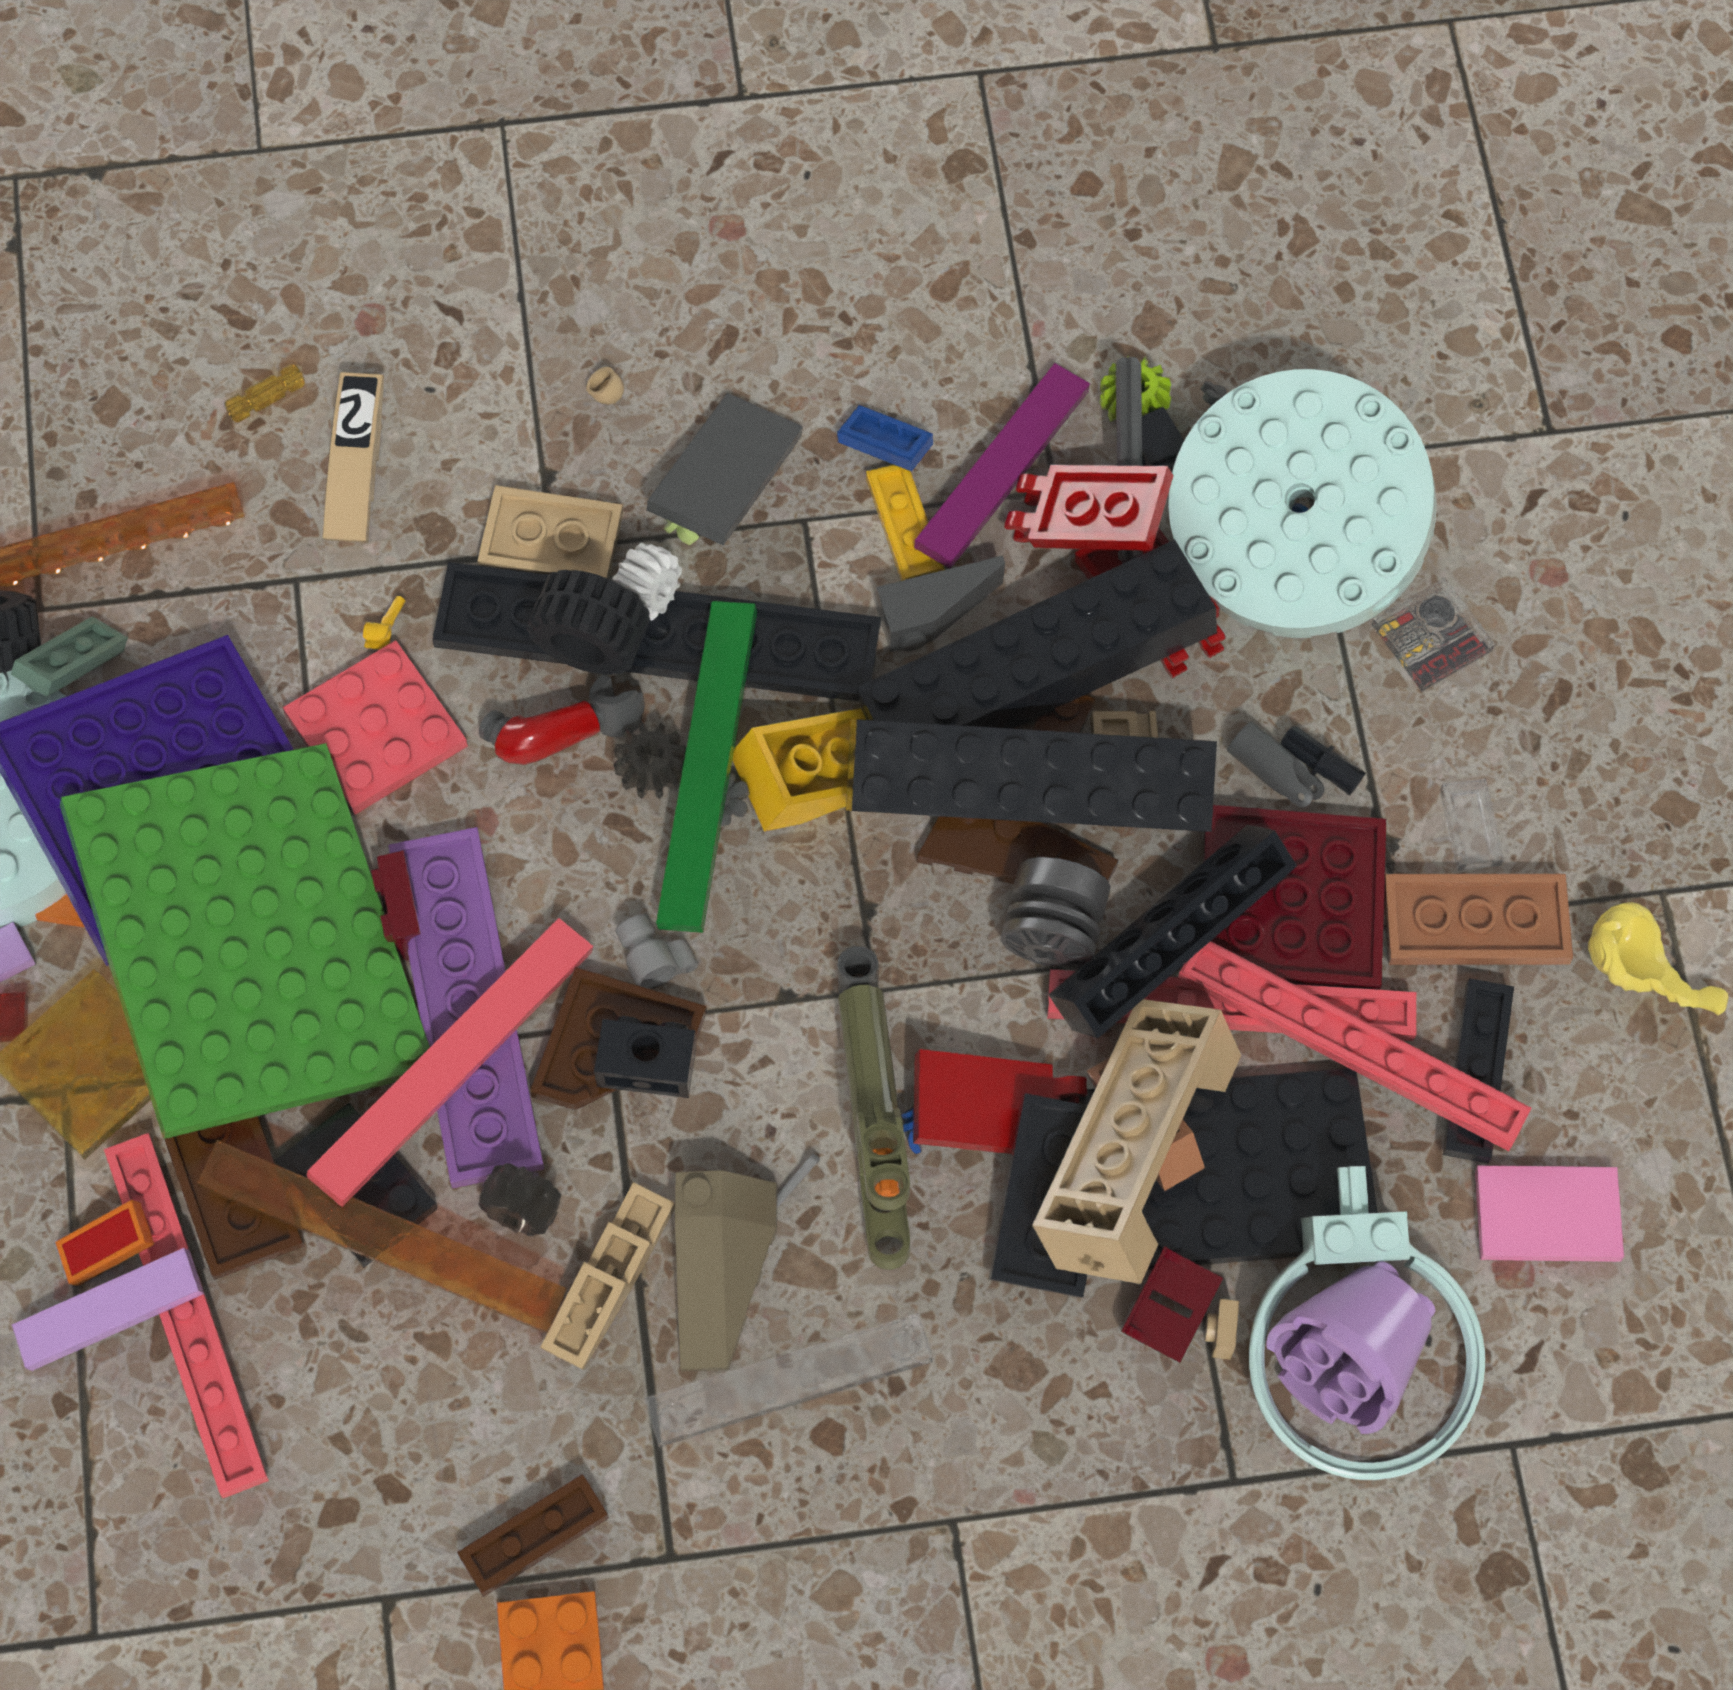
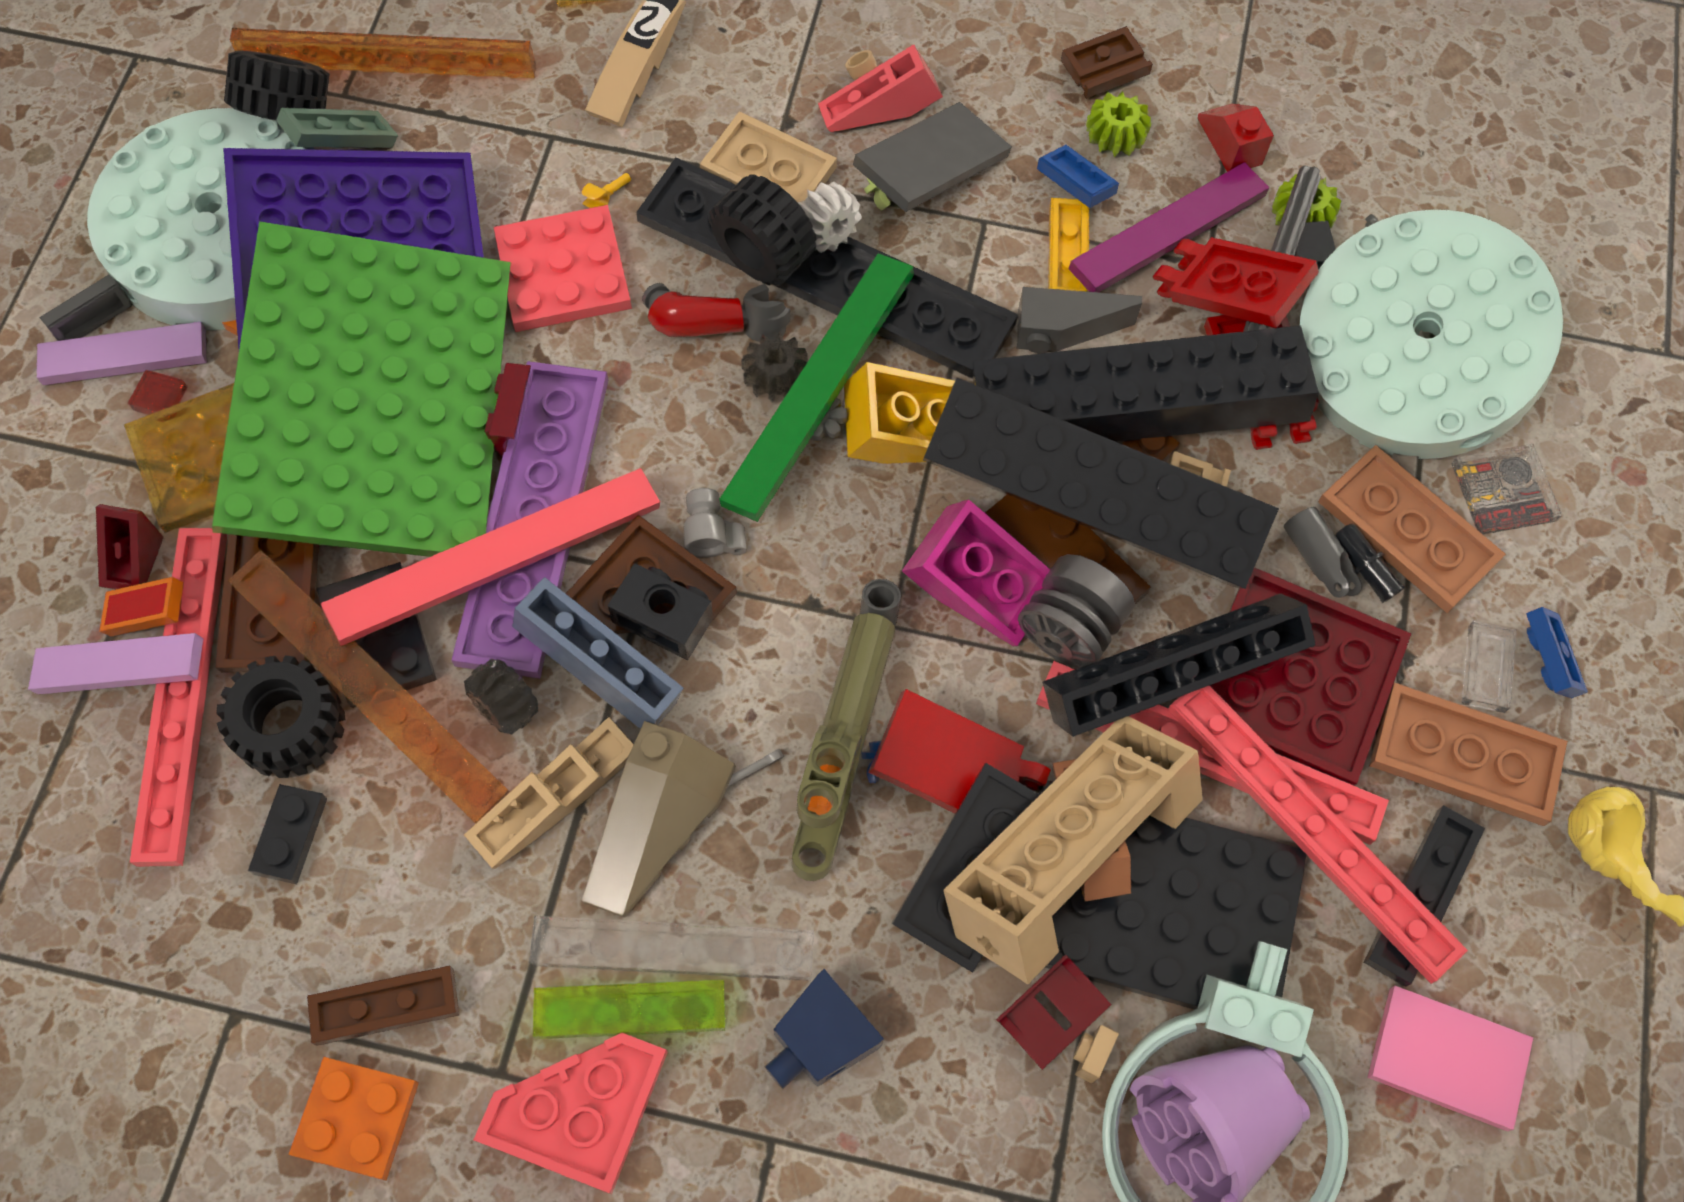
camera: 20 degrees right, 0 degrees up
none -> dark red slope [95,504,164,590]
none -> black tyre [216,655,345,778]
none -> black plate [248,784,327,885]
none -> coral plate [474,1033,668,1194]
none -> sand blue brick [512,577,684,729]
none -> clear neon green plate [533,980,726,1039]
none -> dark blue torso [764,969,884,1089]
none -> coral slope [818,44,943,132]
none -> dark pink slope [902,499,1050,647]
none -> reddish brown plate [1061,26,1153,99]
none -> lime gear [1086,91,1151,158]
none -> red slope [1197,103,1274,172]
none -> nougat plate [1318,445,1506,613]
none -> blue plate [1526,607,1588,699]

